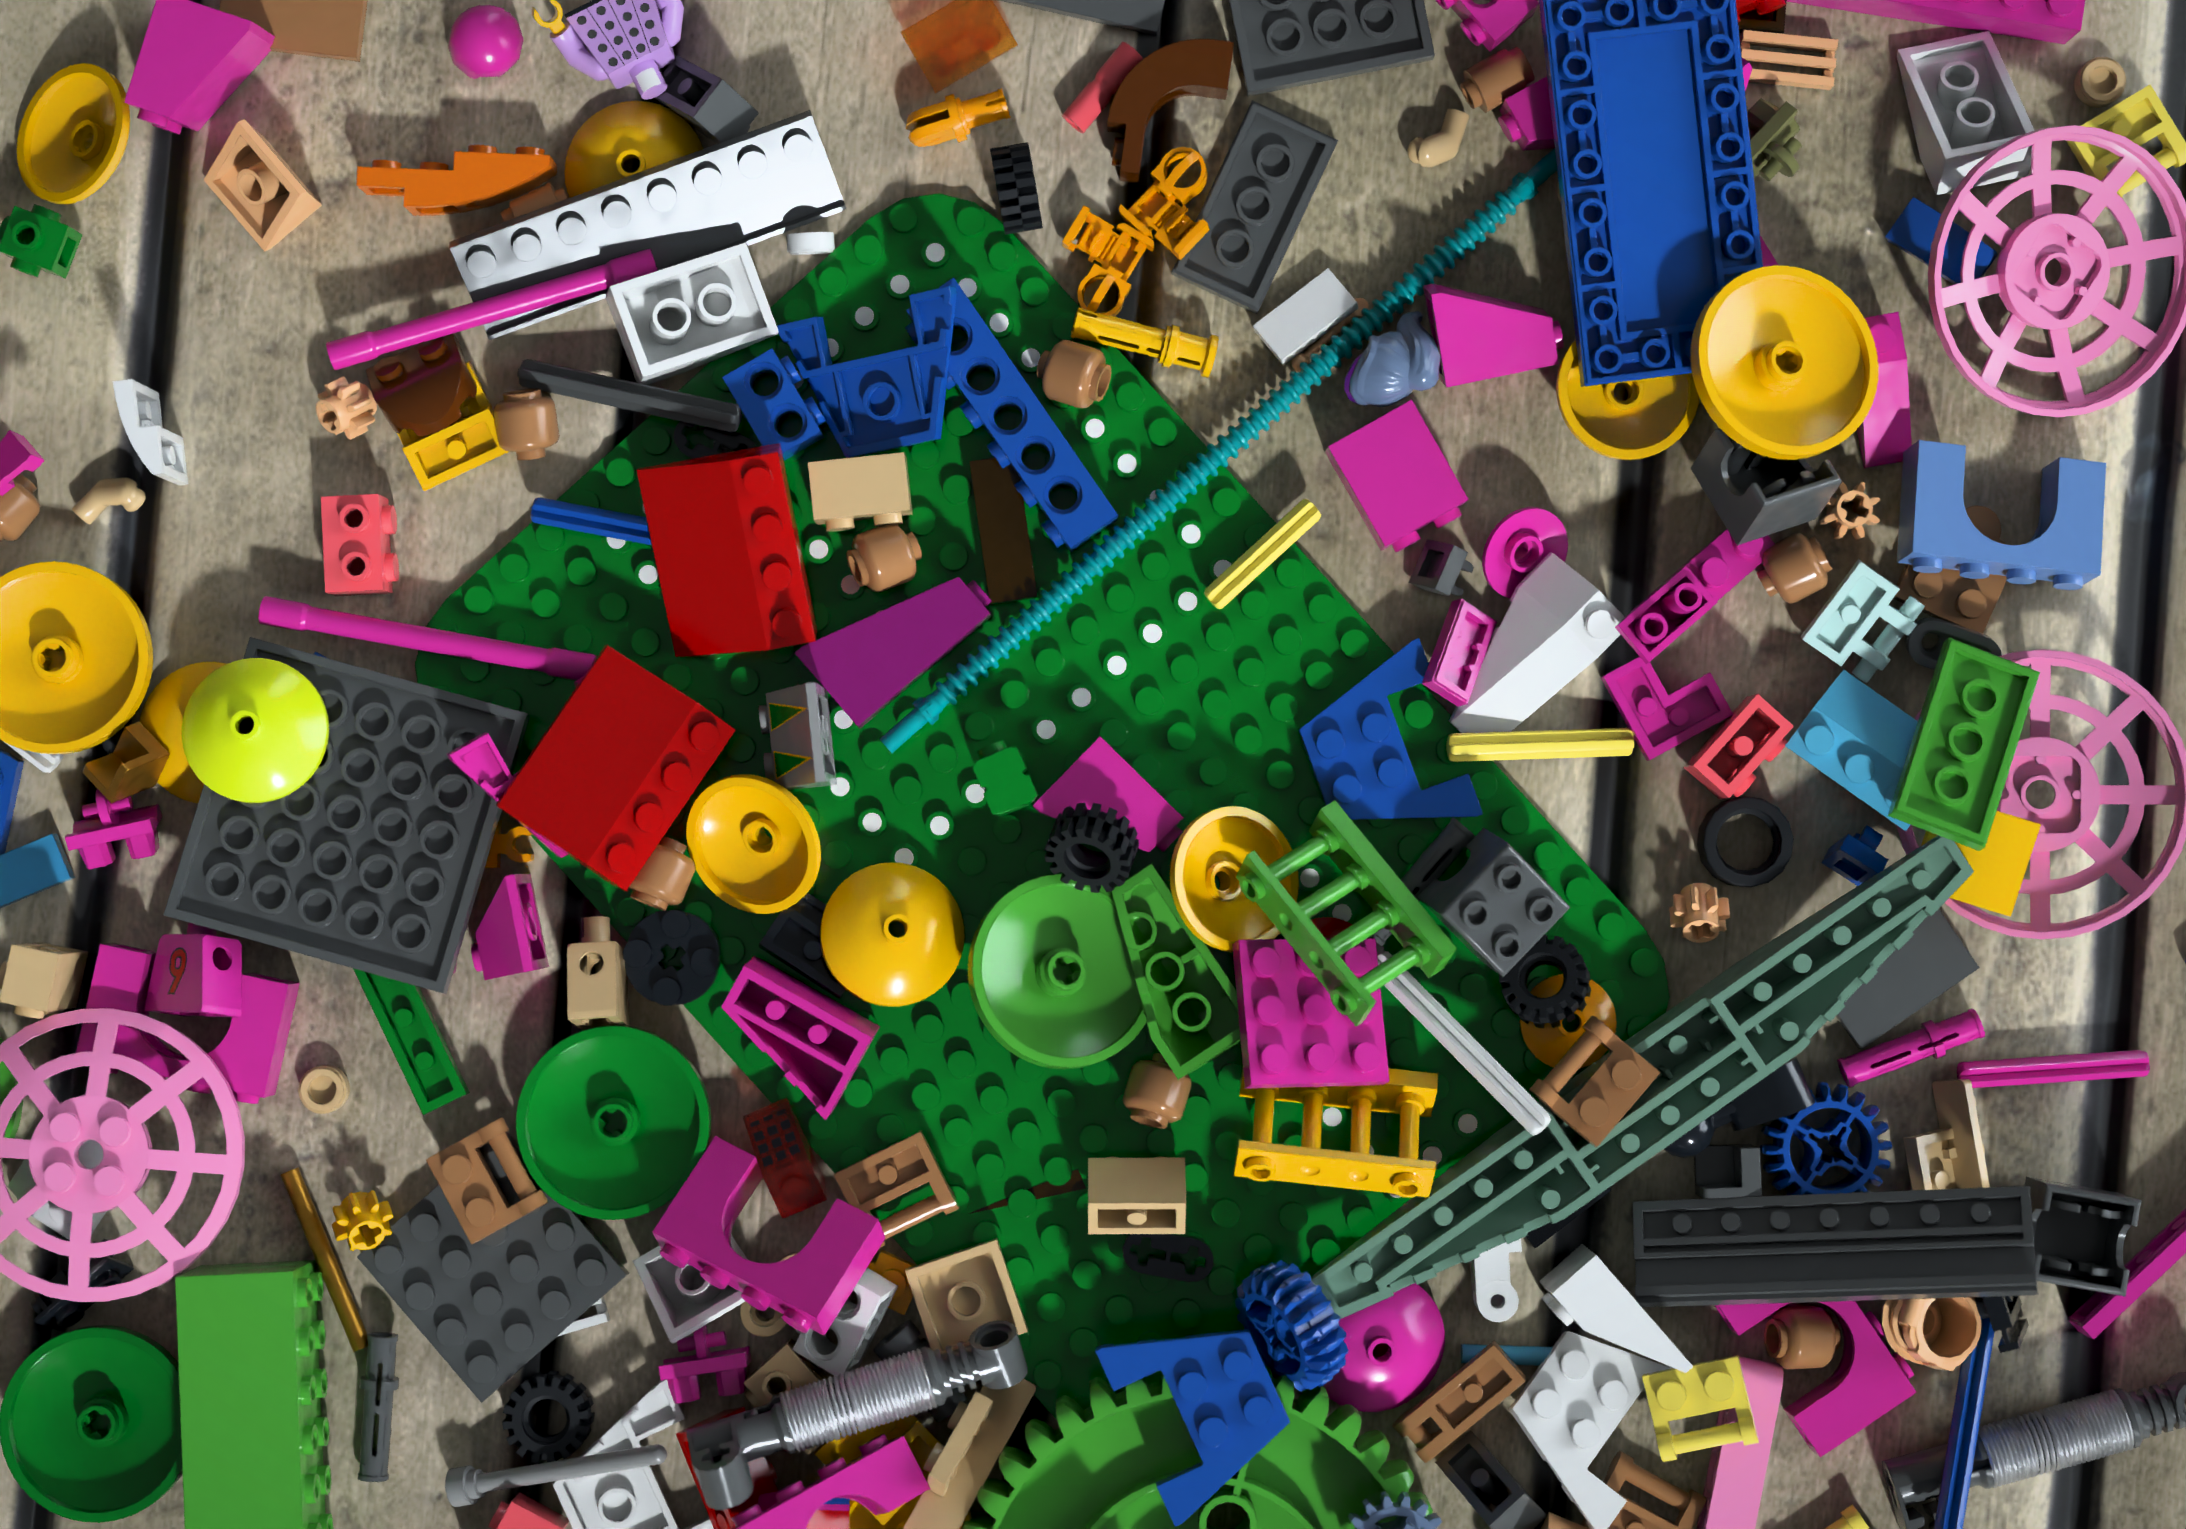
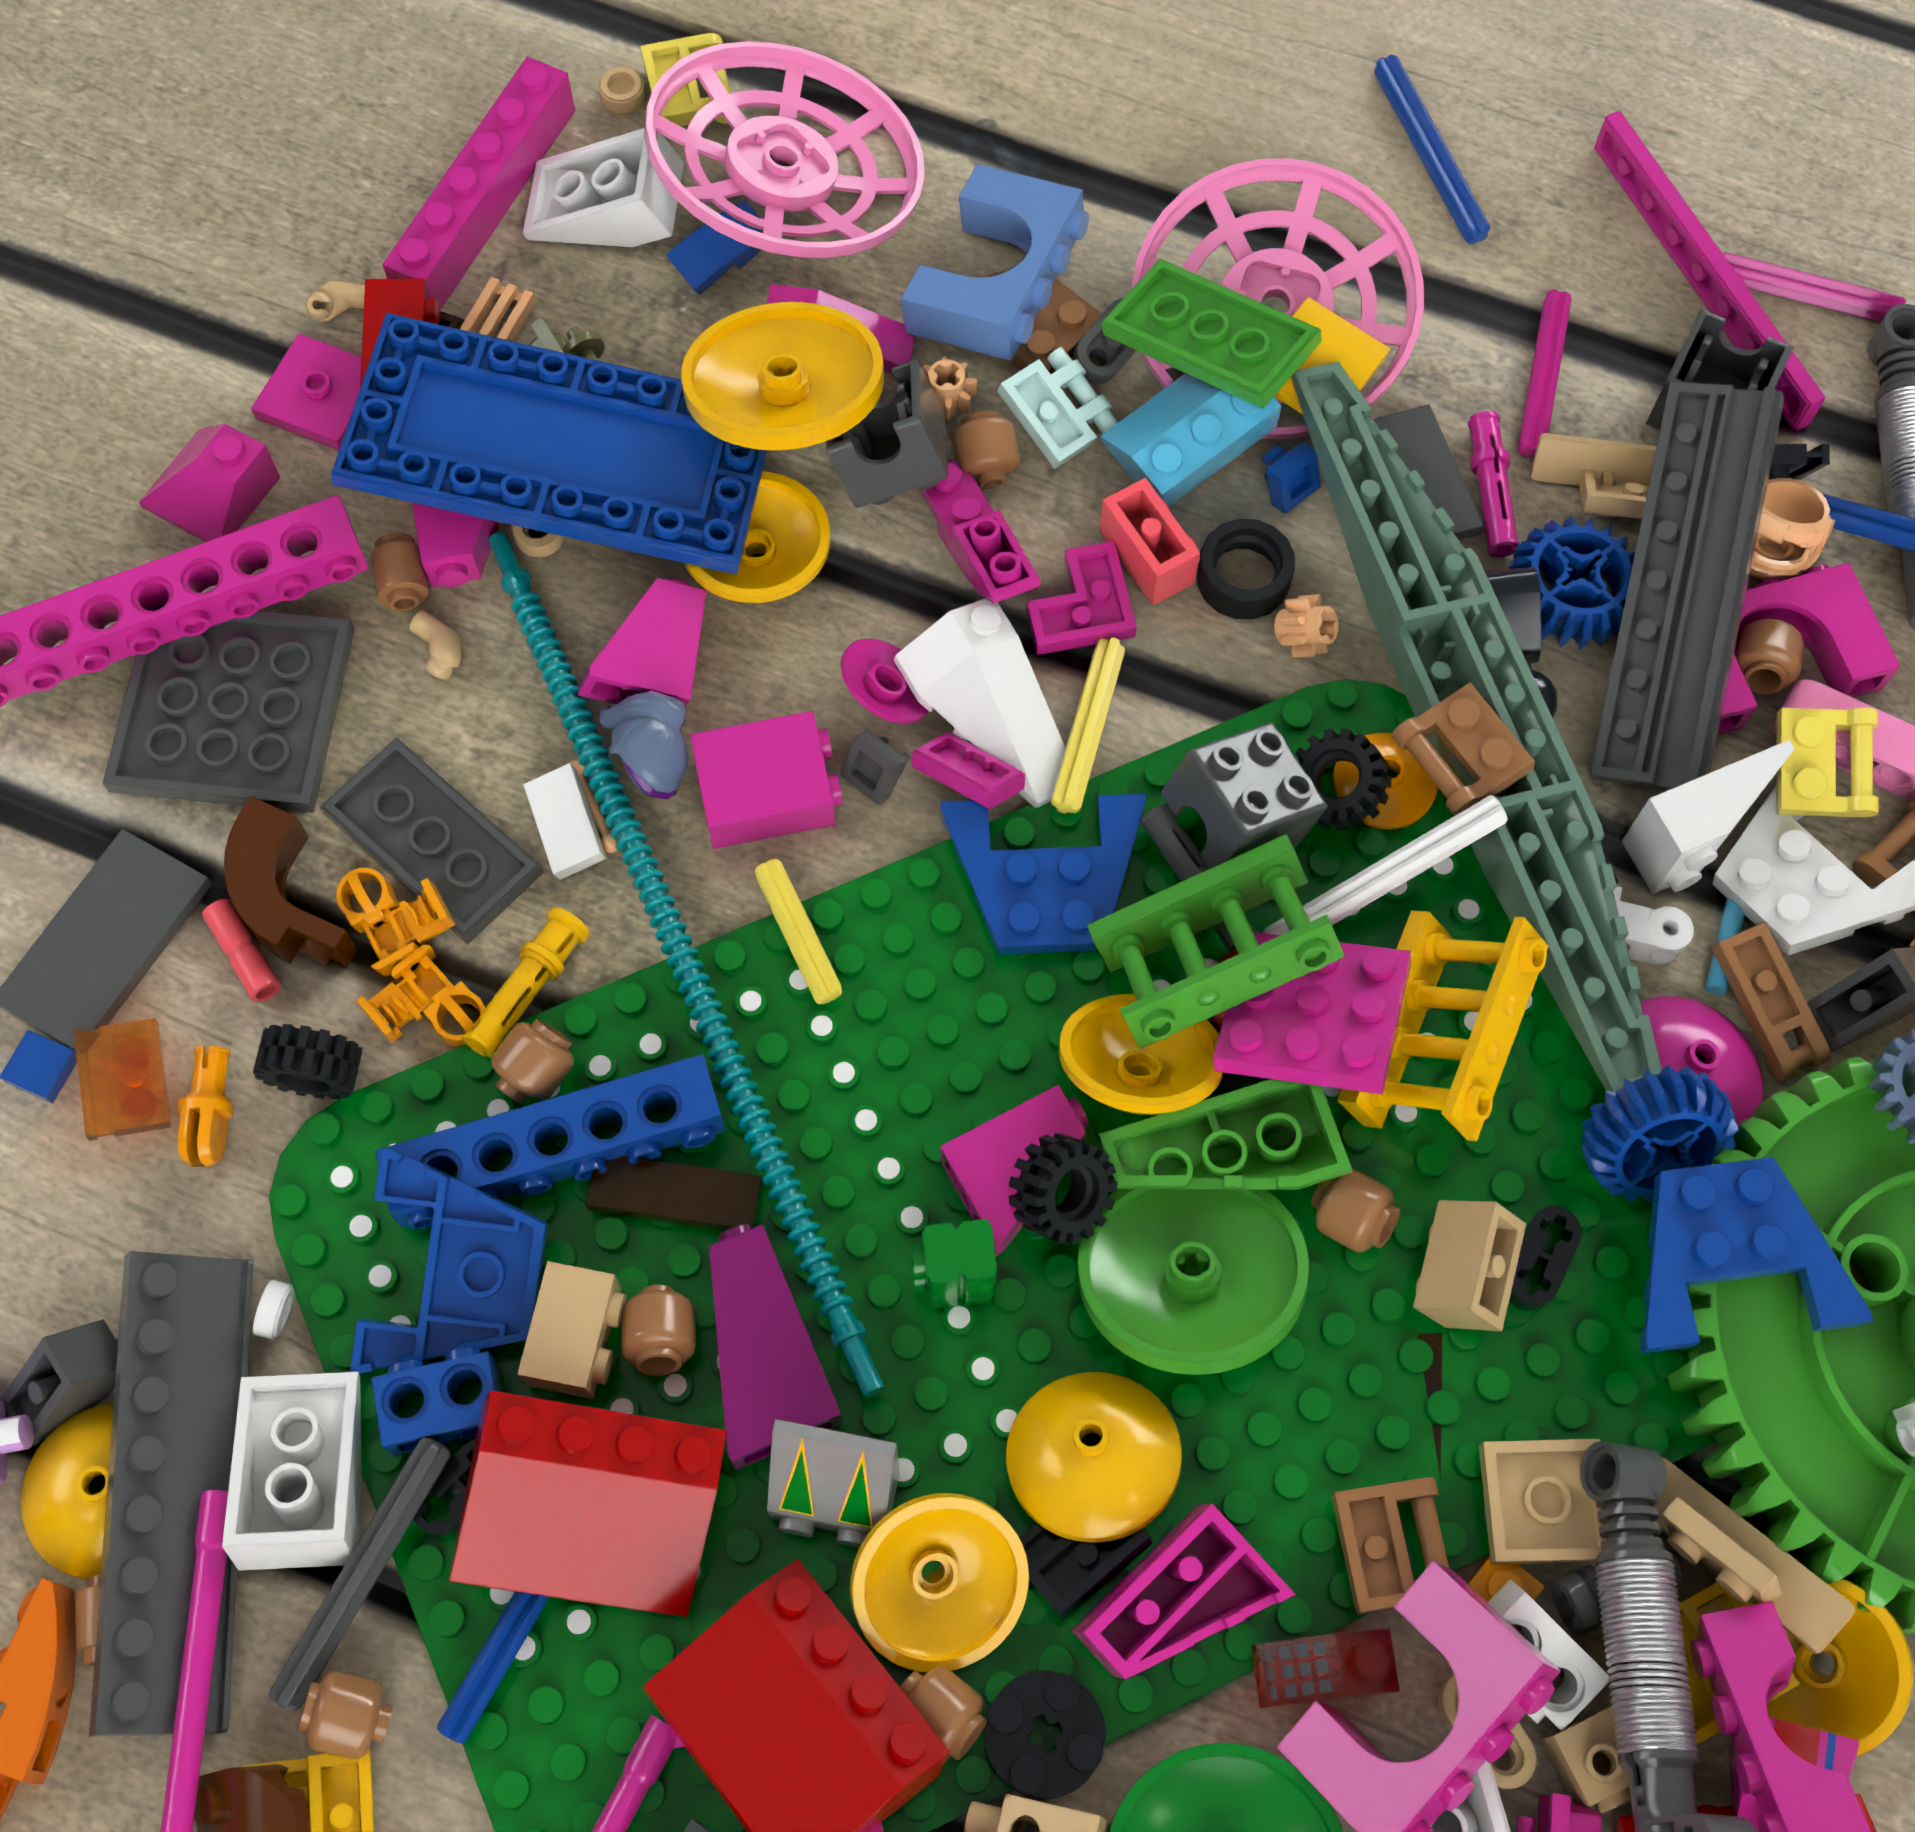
camera: 75 degrees left, 20 degrees down
dark grey panel [1694,1144,1762,1198] -> none

